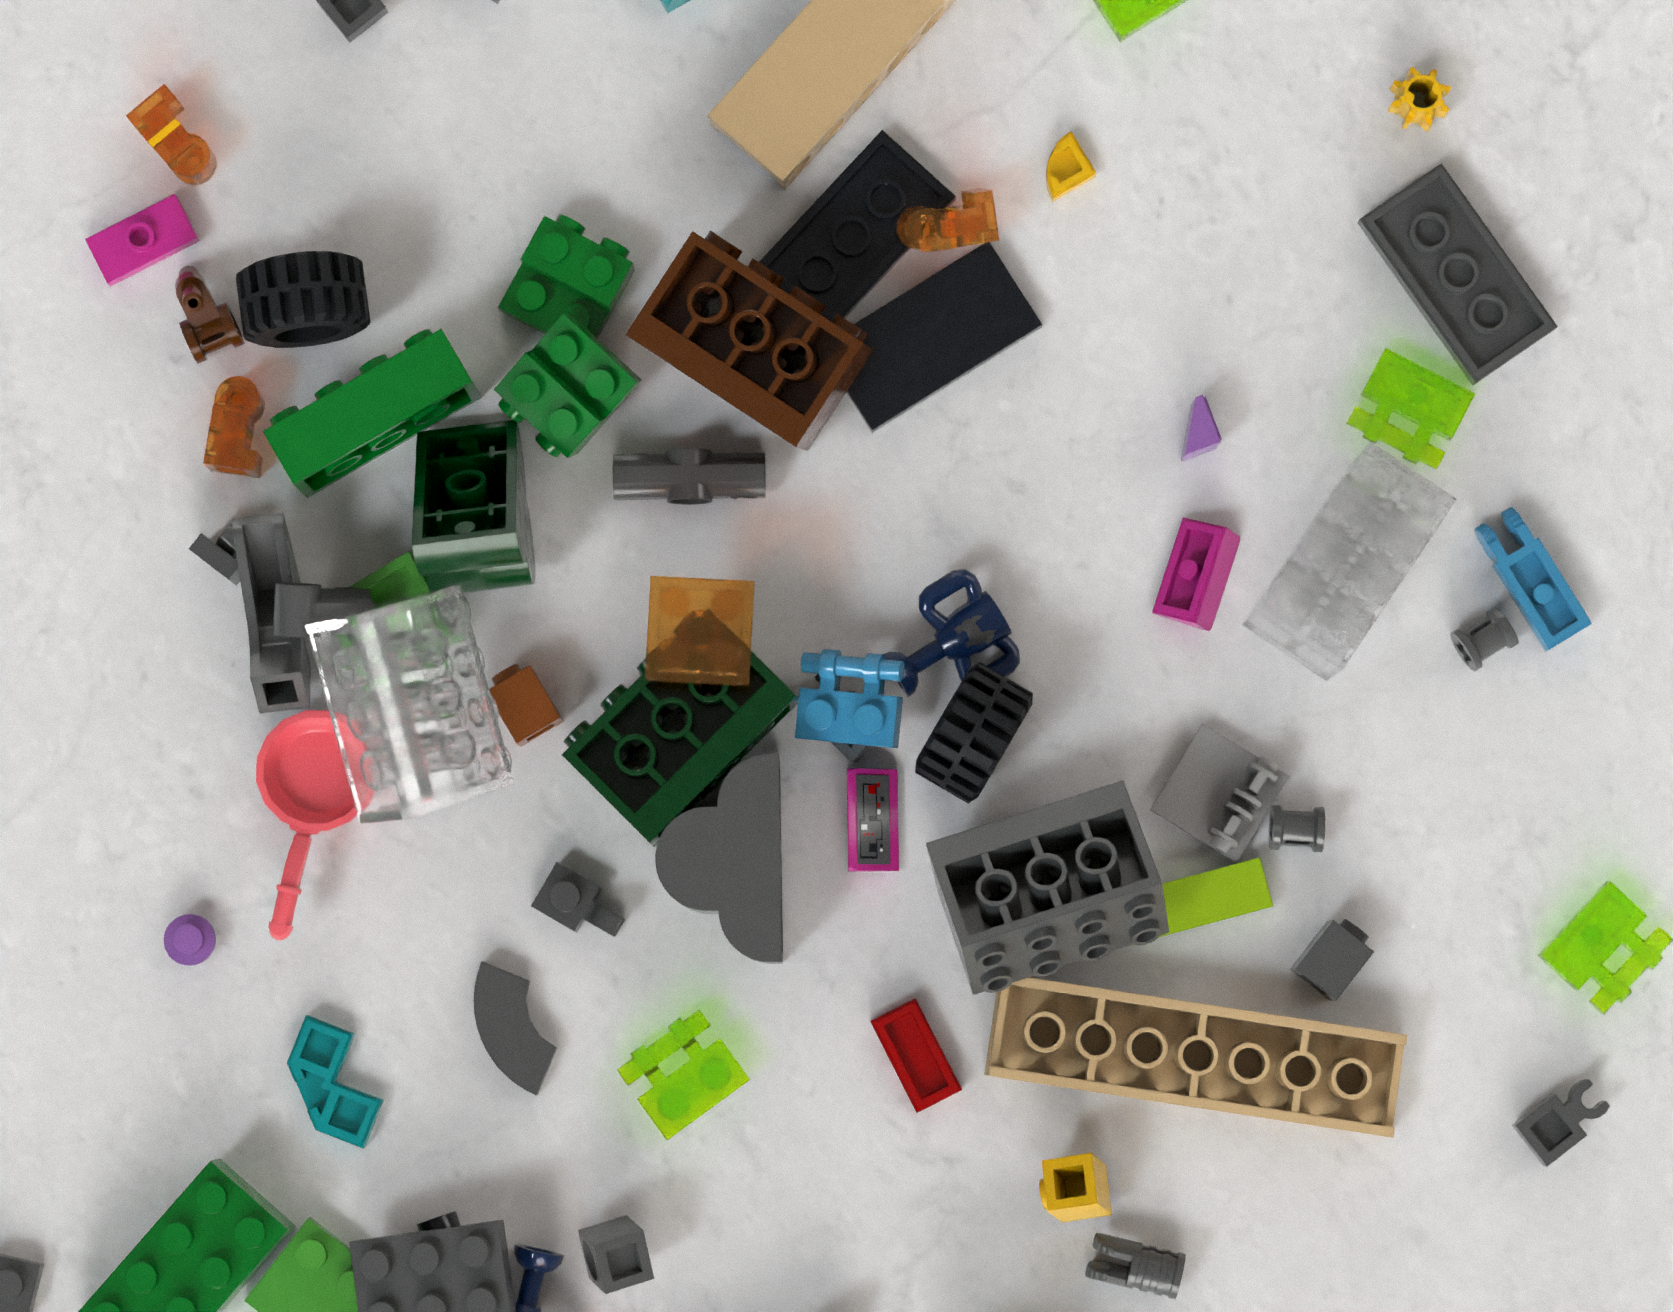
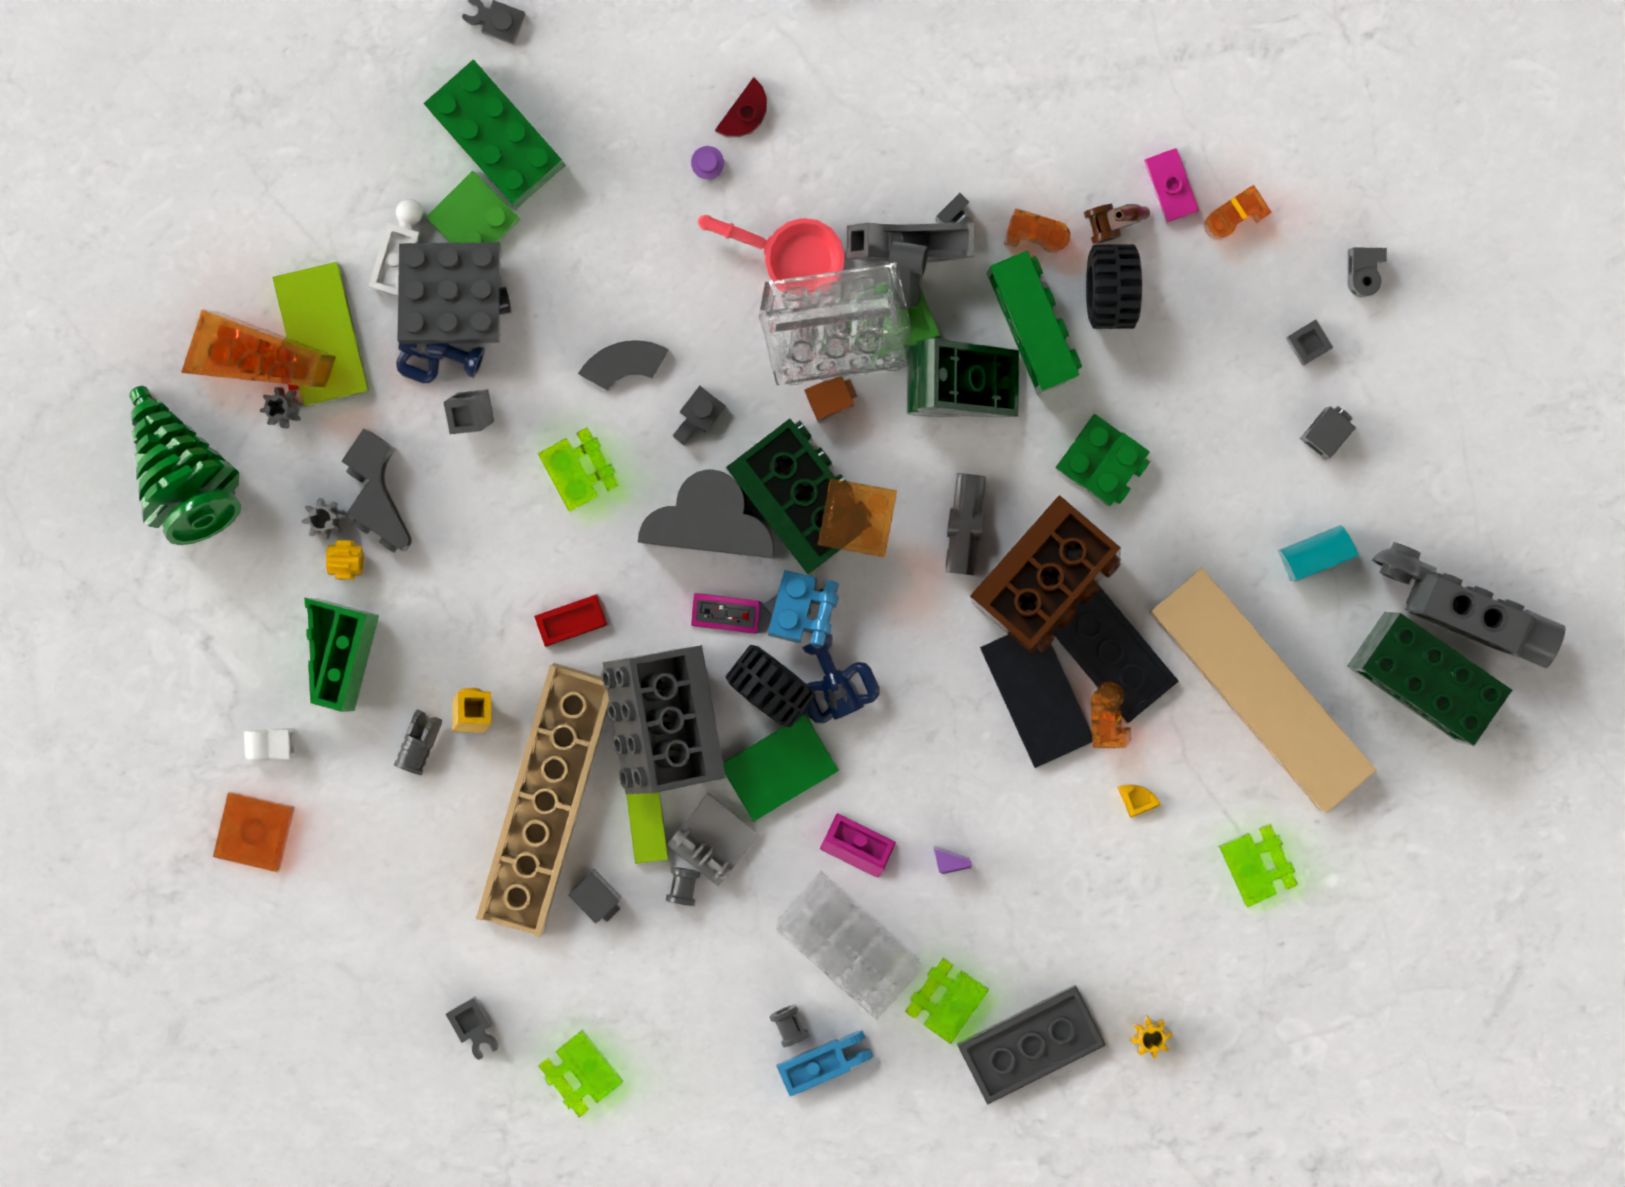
camera: 100 degrees right, 5 degrees up
teal tile [287,1015,384,1148] -> none
green plate [494,312,642,458] -> none
none -> dark red plate [715,77,767,138]
none -> green tile [723,714,839,822]

